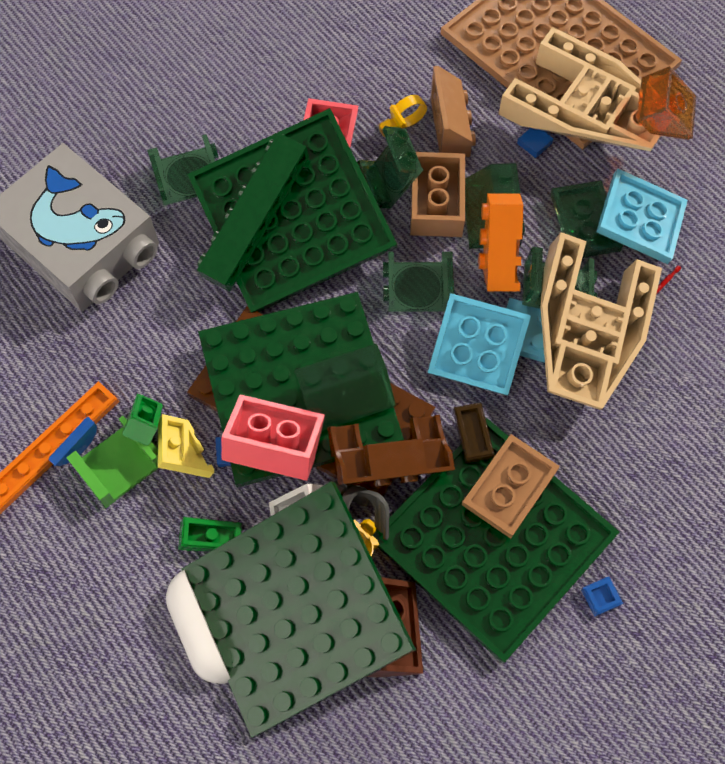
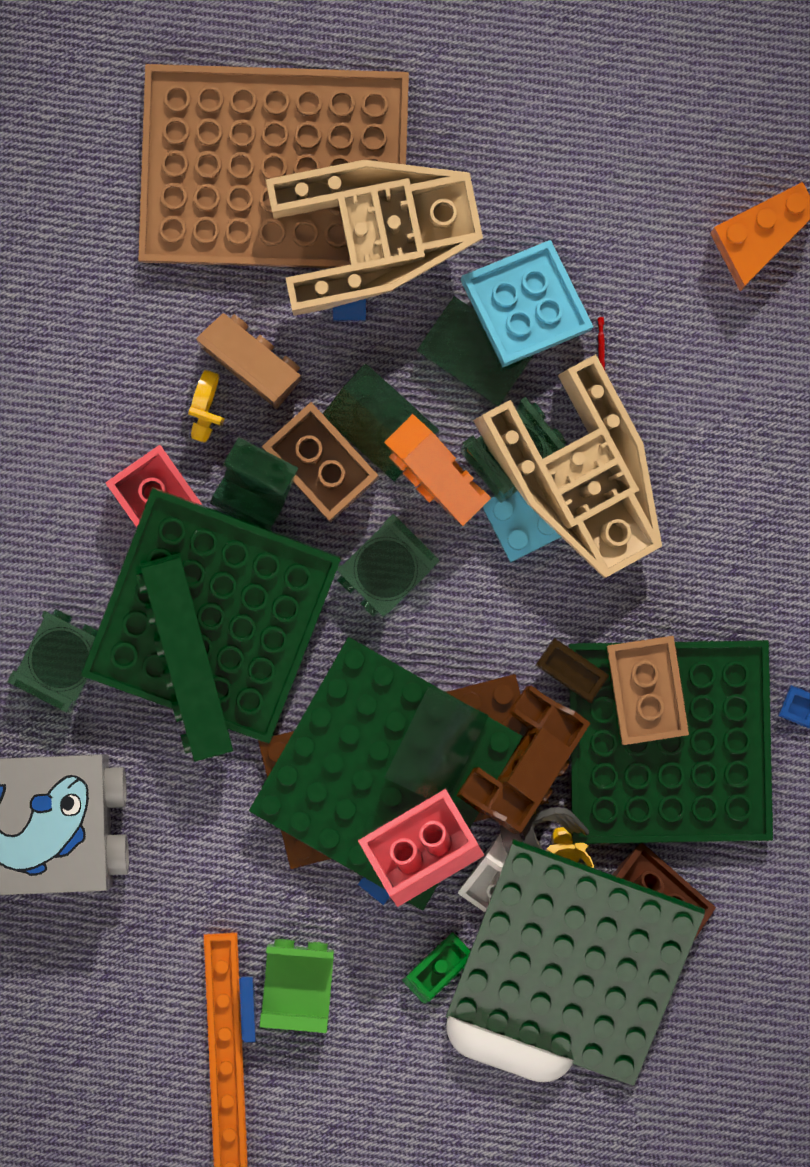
camera: 45 degrees left, 20 degrees up
green slope [123,394,163,445] -> none
light yellow wing [158,414,214,478] -> none
medium azure plate [427,293,531,396] -> none
clear orange slope [636,66,696,140] -> none

